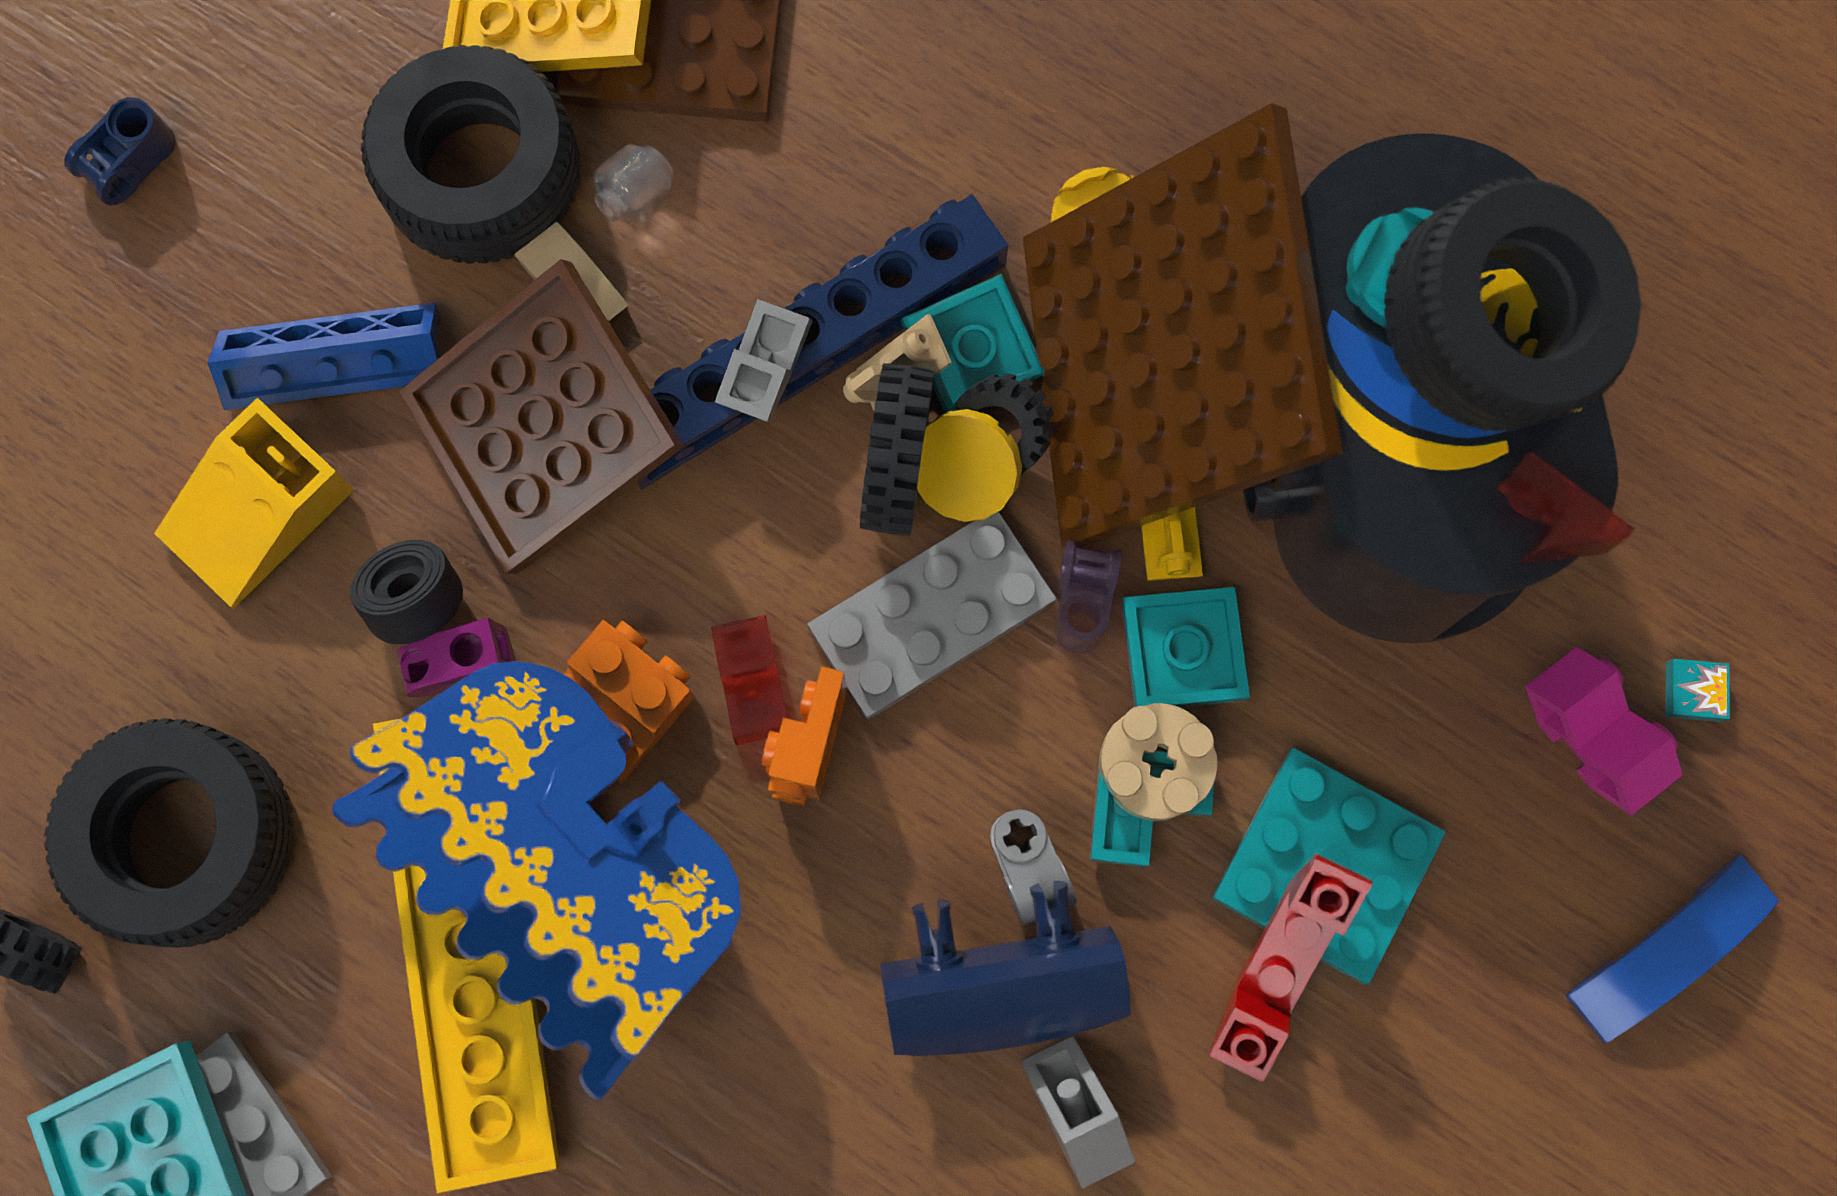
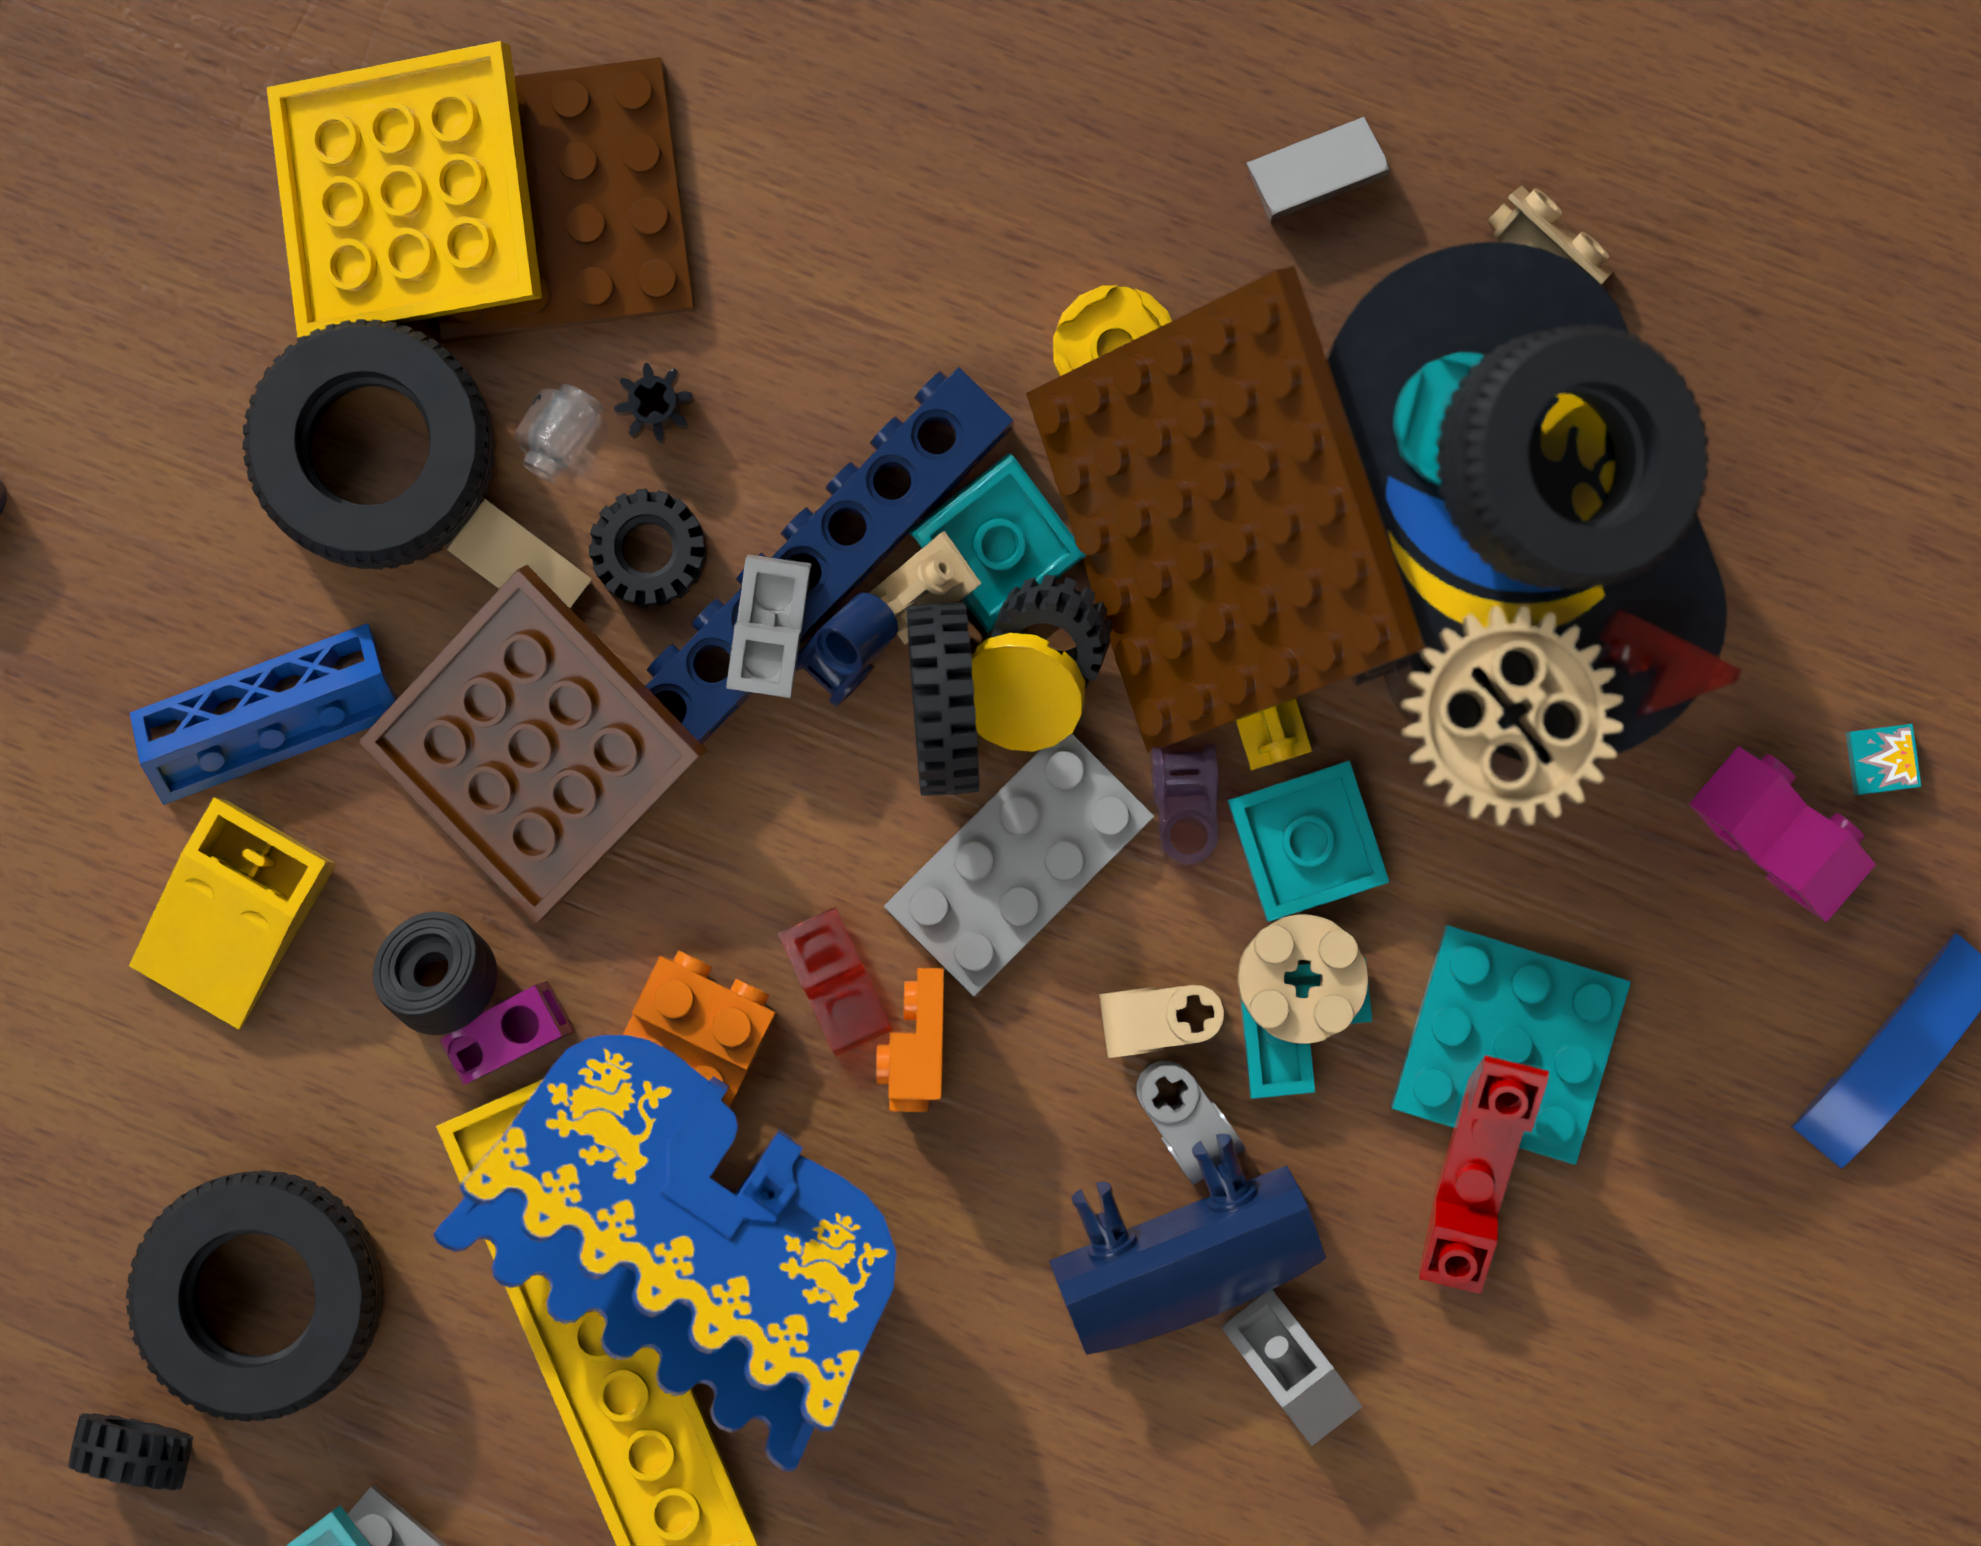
camera: 15 degrees left, 10 degrees up
none -> black tyre [588,489,707,608]
none -> black gear [614,363,695,445]
none -> dark blue piece [796,593,898,708]
none -> tan piece [1099,985,1224,1058]
none -> light grey slope [1246,117,1390,223]
none -> tan gear [1401,606,1623,826]

